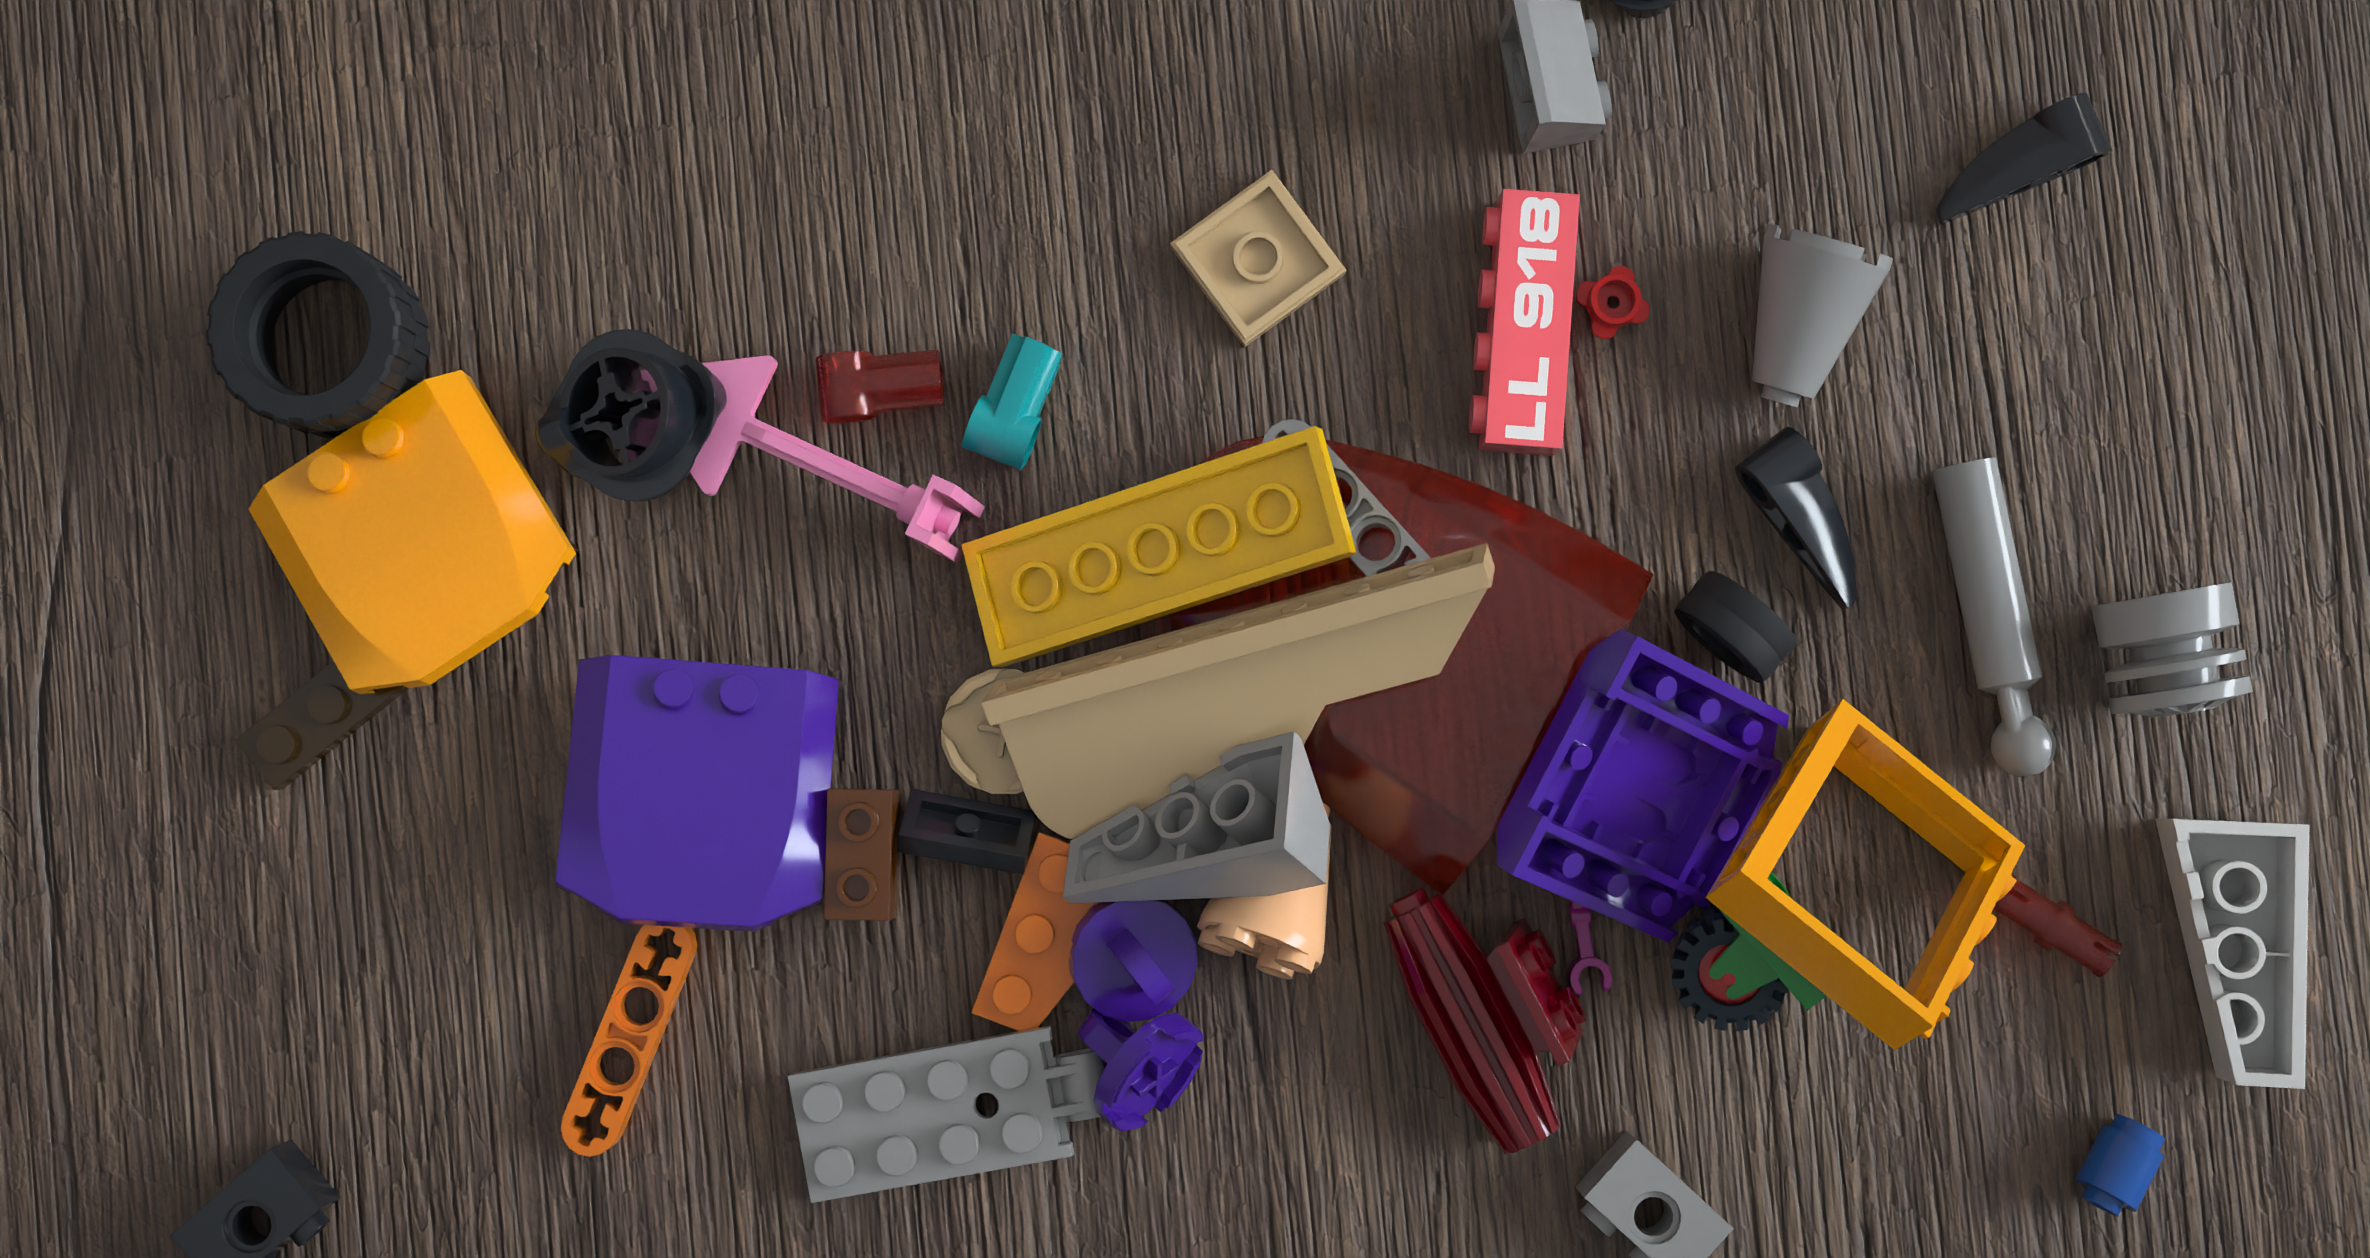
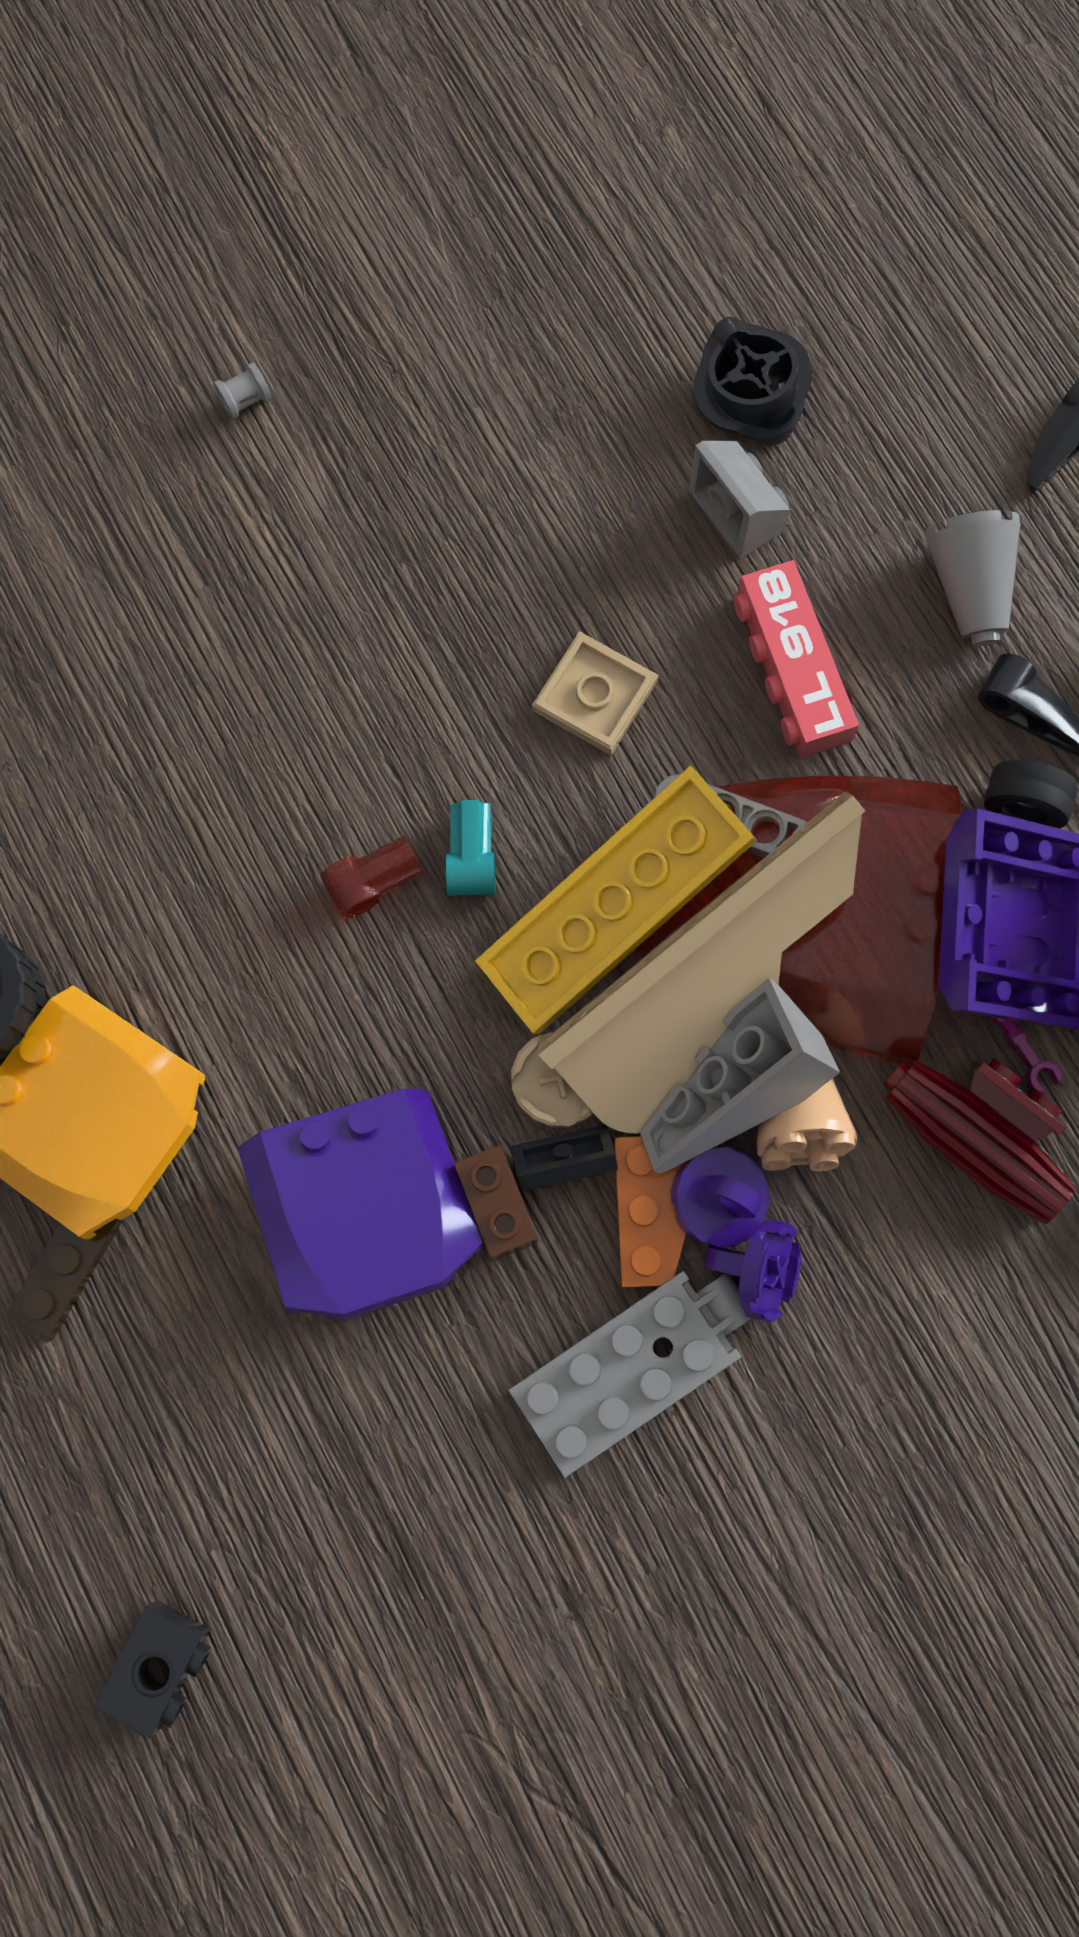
camera: 20 degrees left, 10 degrees down
black piece [535,329,727,502] -> none
orange beam [561,925,697,1157] -> none
bright pink piece [640,355,985,563] -> none
red plate [1576,266,1650,340] -> none

